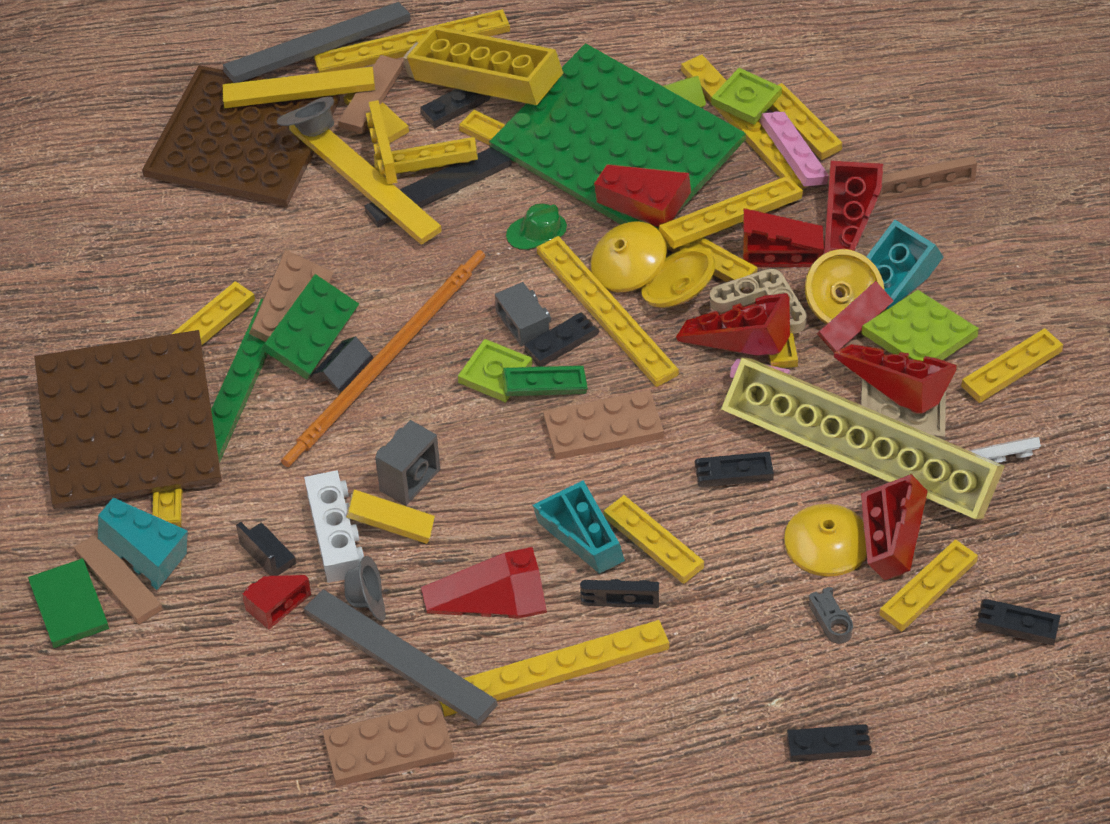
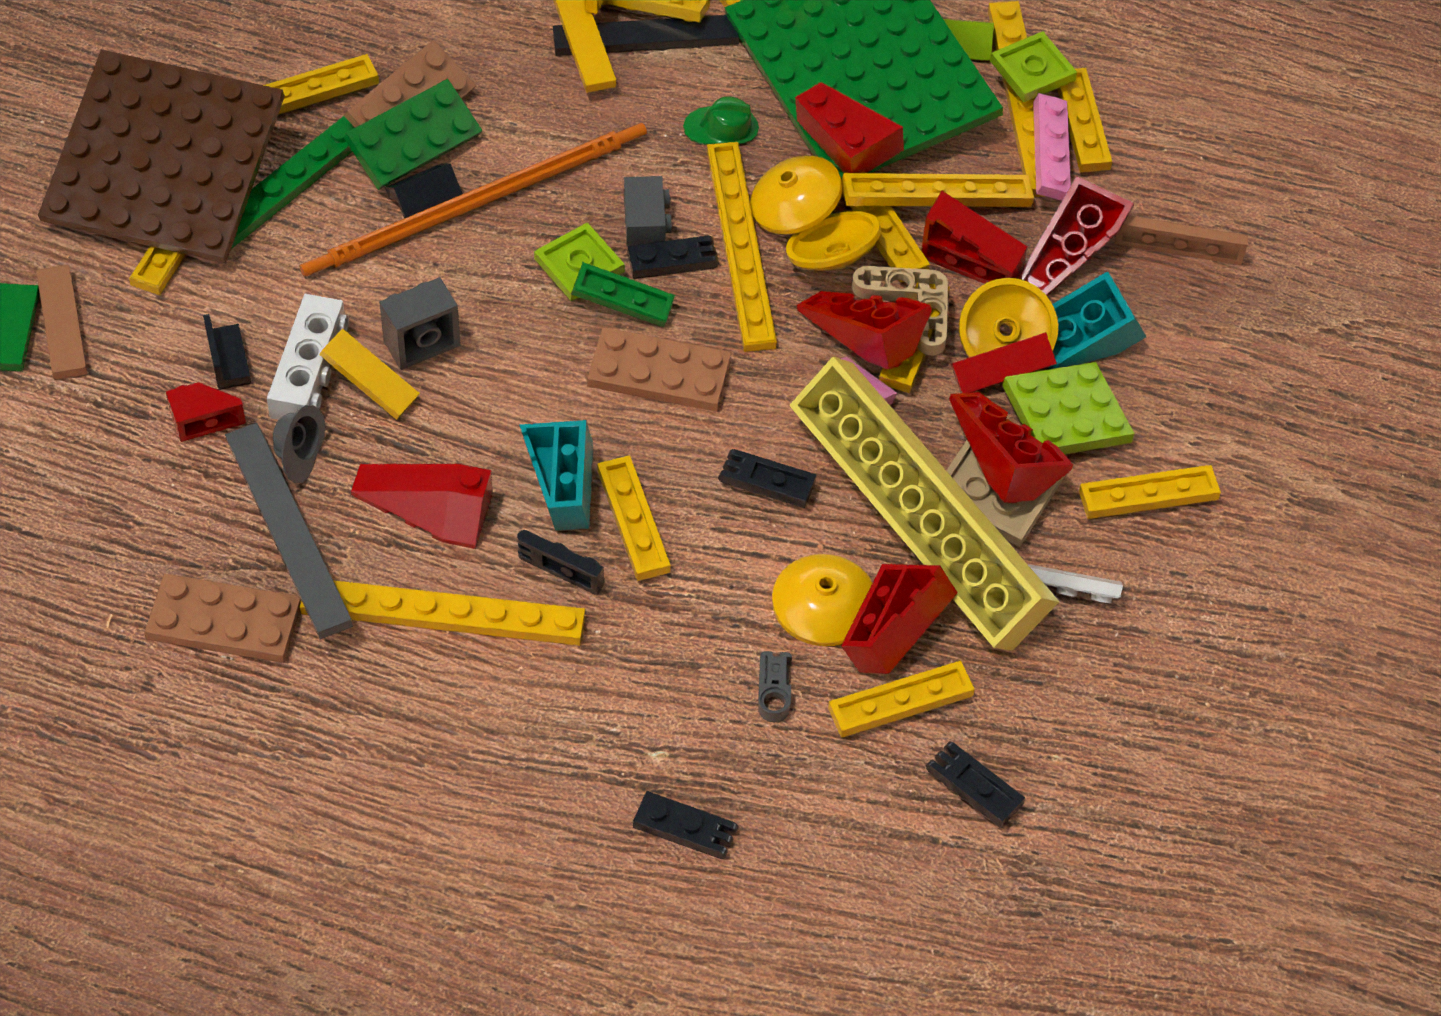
camera: 20 degrees right, 5 degrees up
teal wedge [98,498,188,590] -> none

